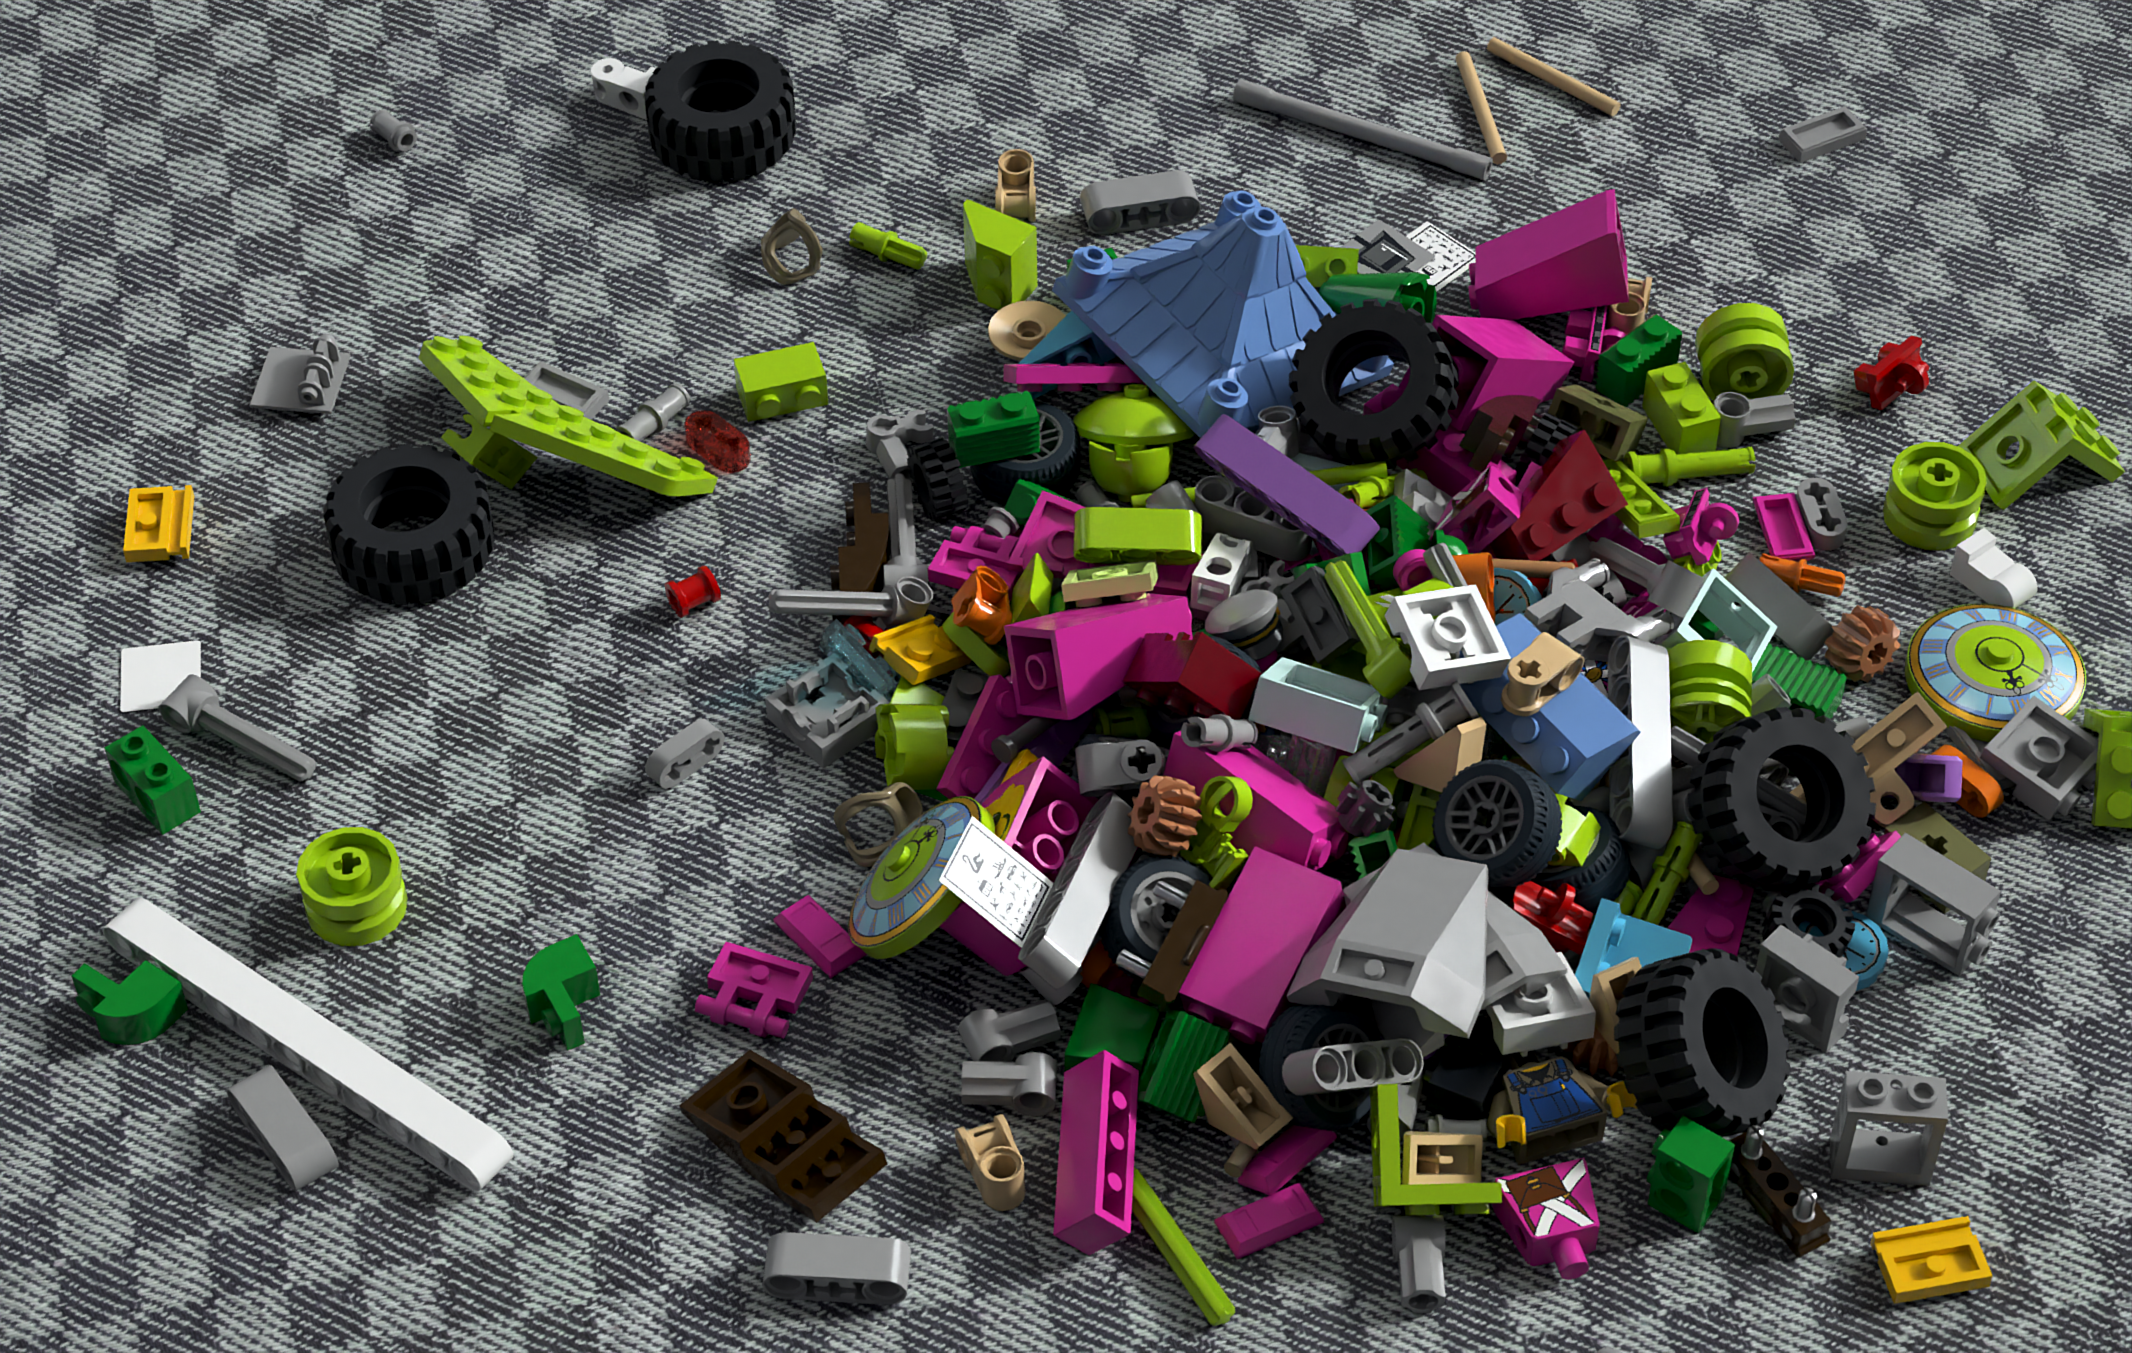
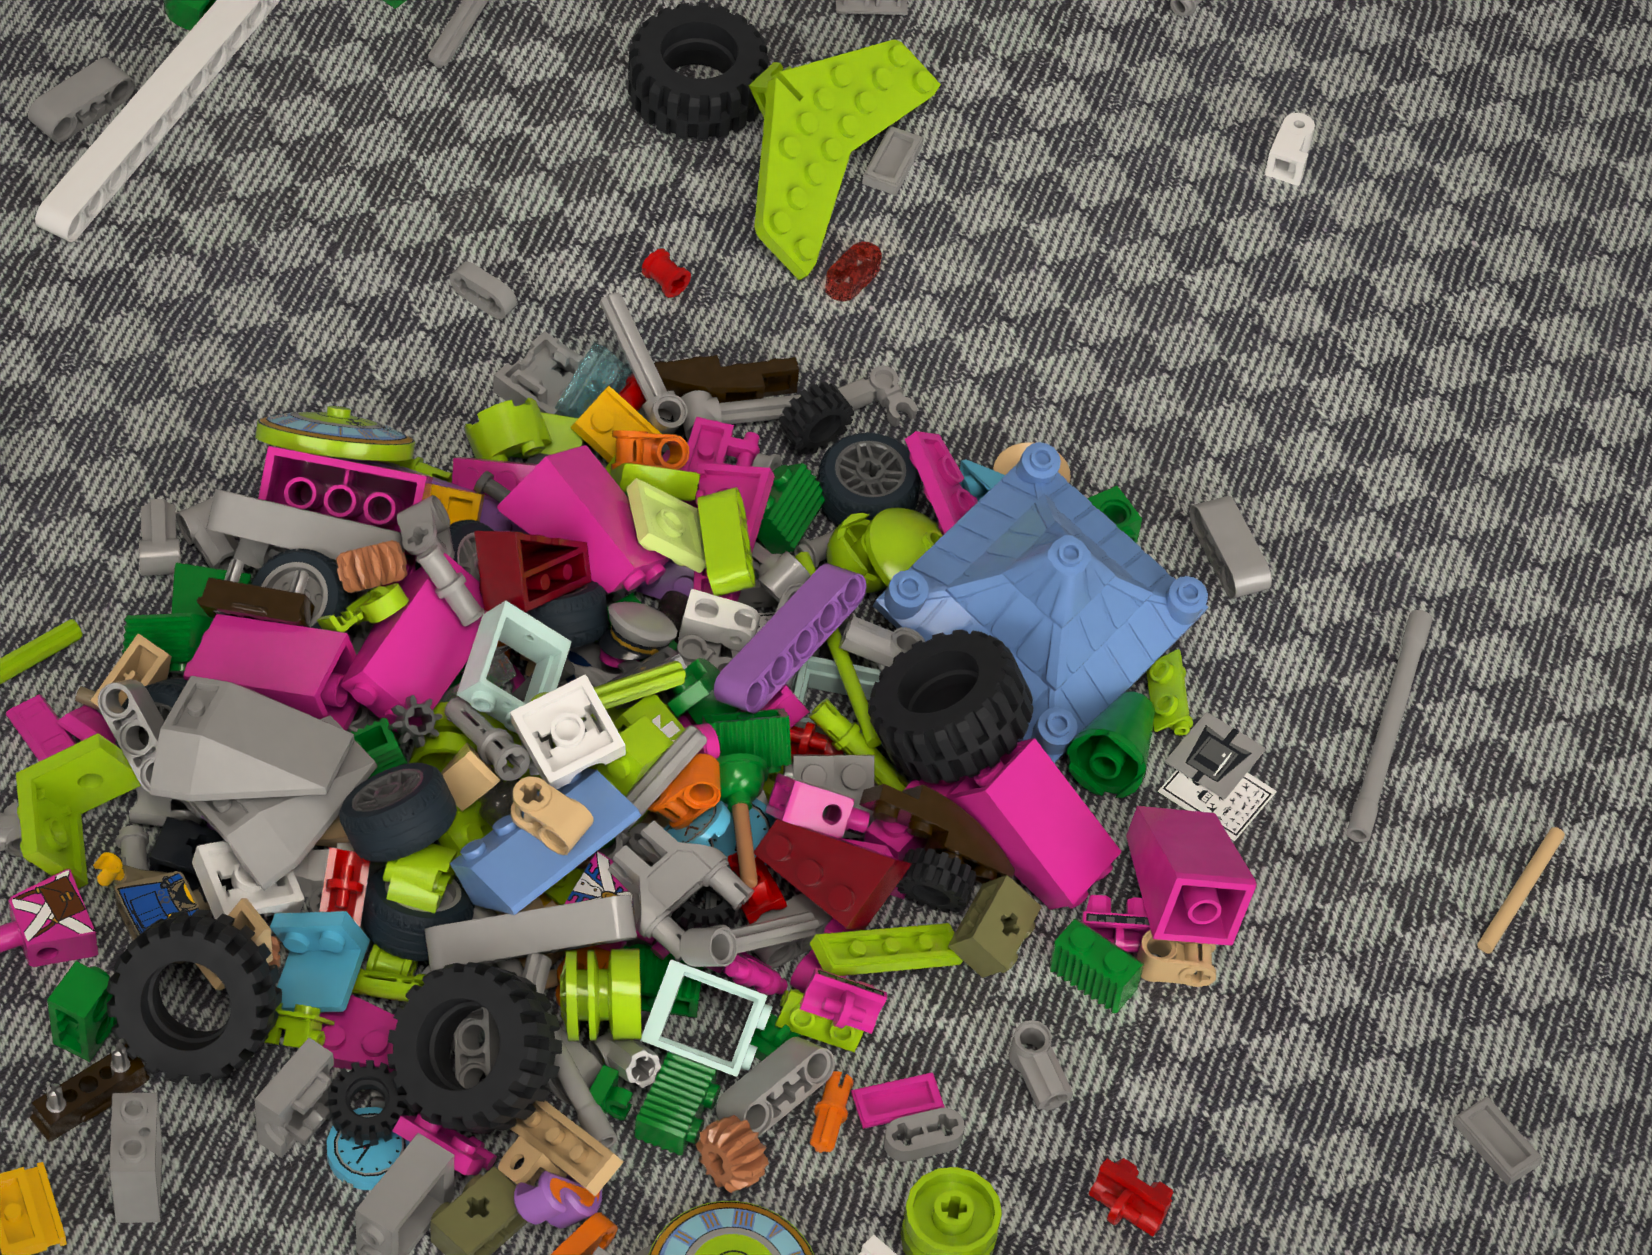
camera: 75 degrees right, 5 degrees up
lime wheel [296,827,408,946] -> none
green brick [522,934,600,1051] -> none
light grey pin [616,383,690,442] -> none
black tyre [644,40,796,182] -> none
dark brown slope [679,1050,888,1223] -> none
dark pink plate [695,942,813,1039] -> none
lime brick [733,342,828,422] -> none
dark tan piece [761,208,823,285] -> none
dark pink tile [773,895,867,978] -> none
dark tan piece [834,782,923,867] -> none
lime axle [849,222,928,270] -> none
white sticker [938,816,1054,948] -> none
green brick [947,390,1040,468] -> none
tan piece [955,1114,1025,1211] -> none
lime slope [963,199,1038,310] -> none
tan piece [995,149,1036,222] -> none
dark pink brick [1053,1050,1139,1256] -> none
tan slope [1402,1131,1483,1185] -> none
tan bar [1455,51,1507,164] -> none
lime pin [1624,447,1756,486] -> none
lime brick [1642,362,1721,454] -> none
lime wheel [1695,303,1794,401] -> none

